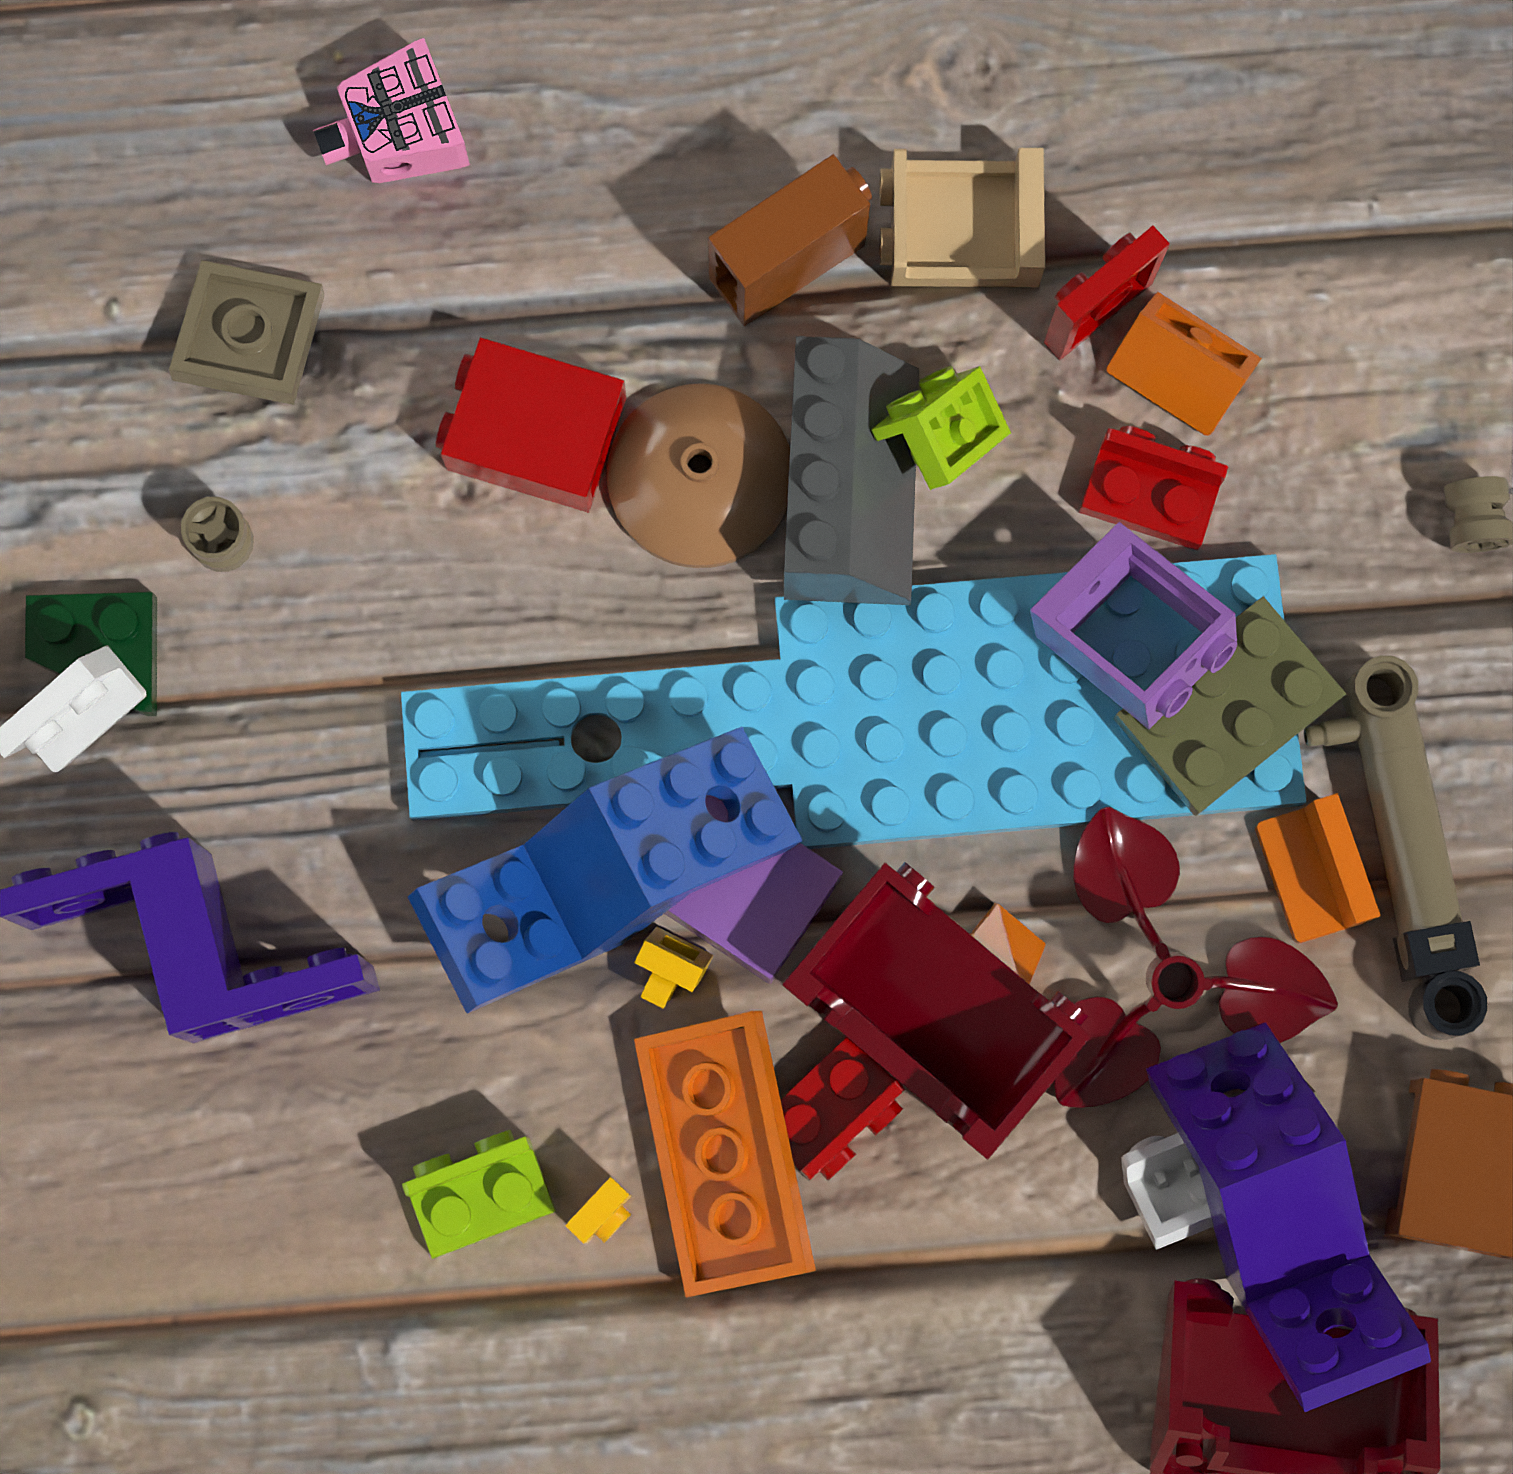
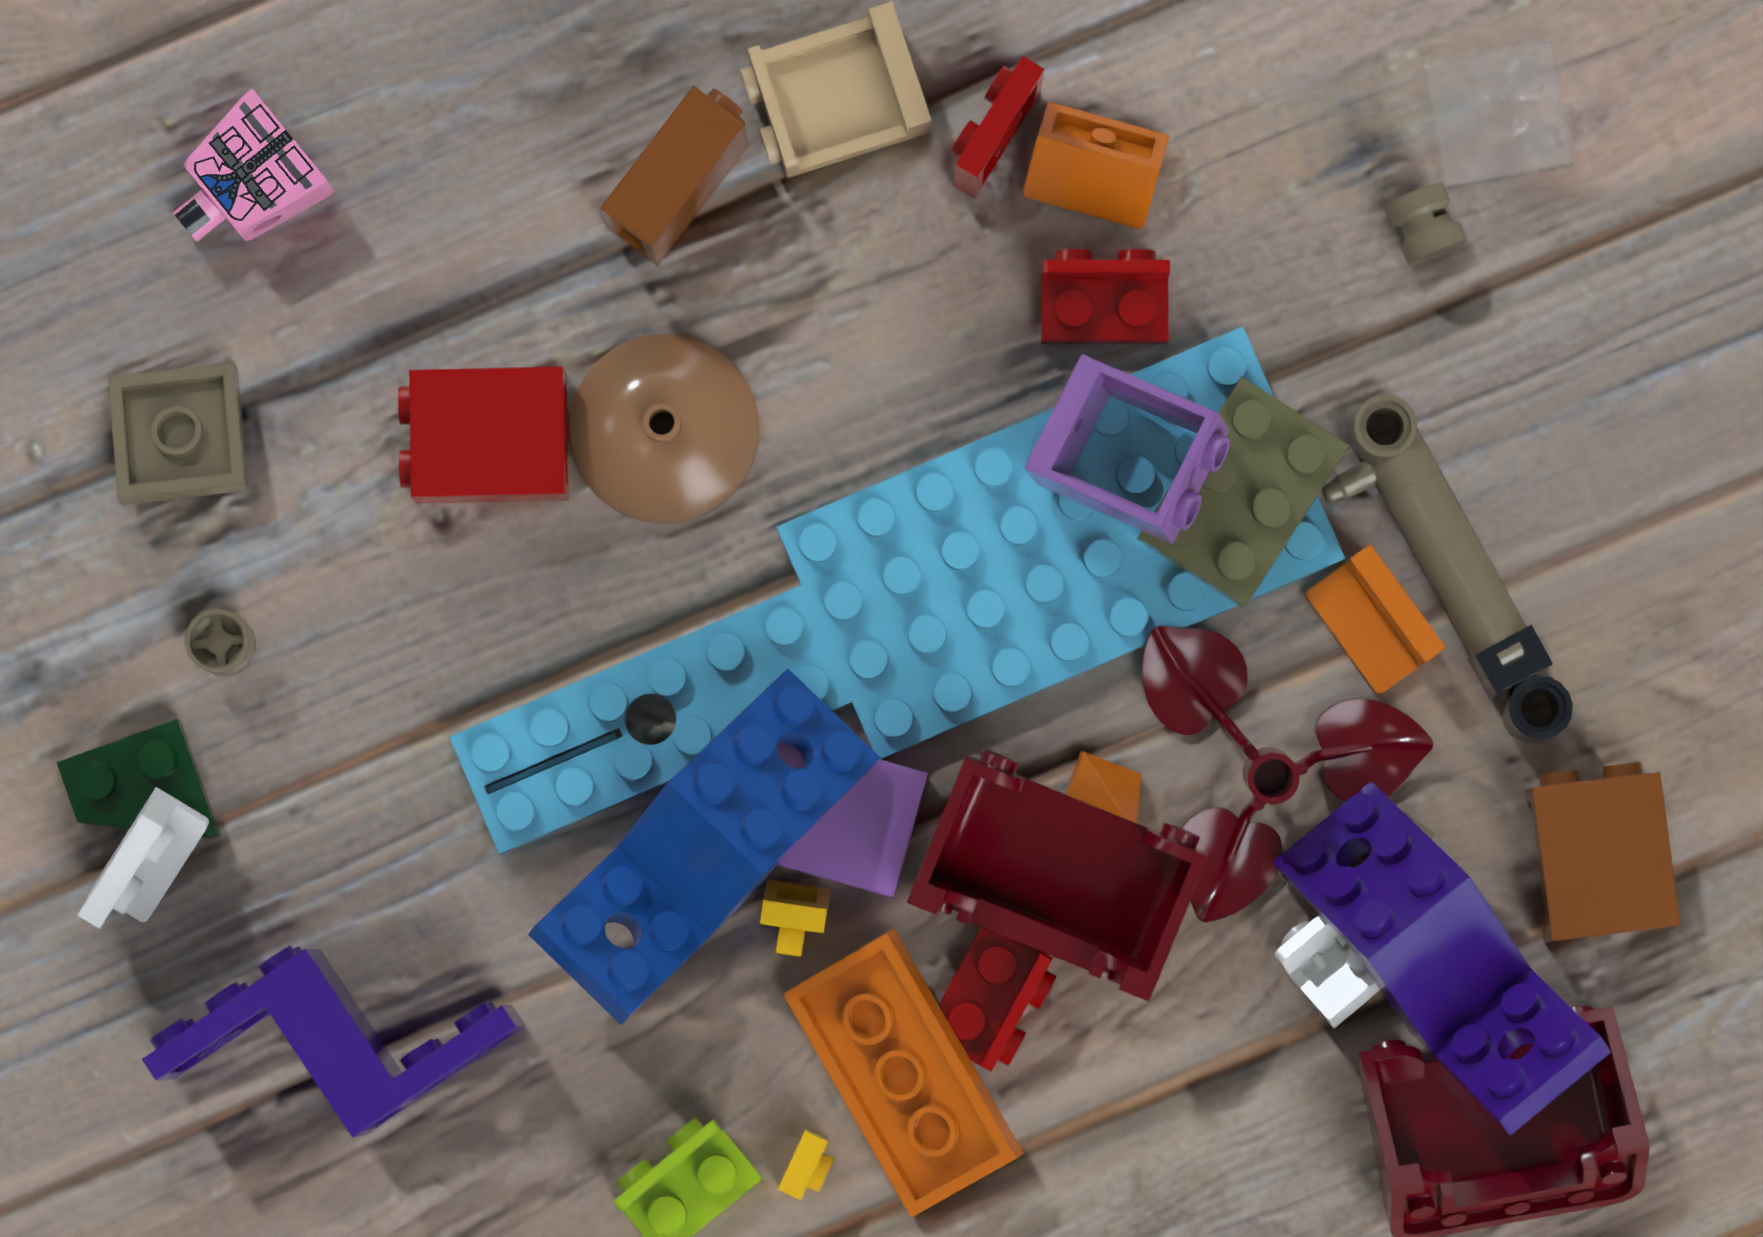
camera: 15 degrees left, 5 degrees up
dark grey slope [784,336,919,605] -> none
lime bracket [871,366,1011,490] -> none

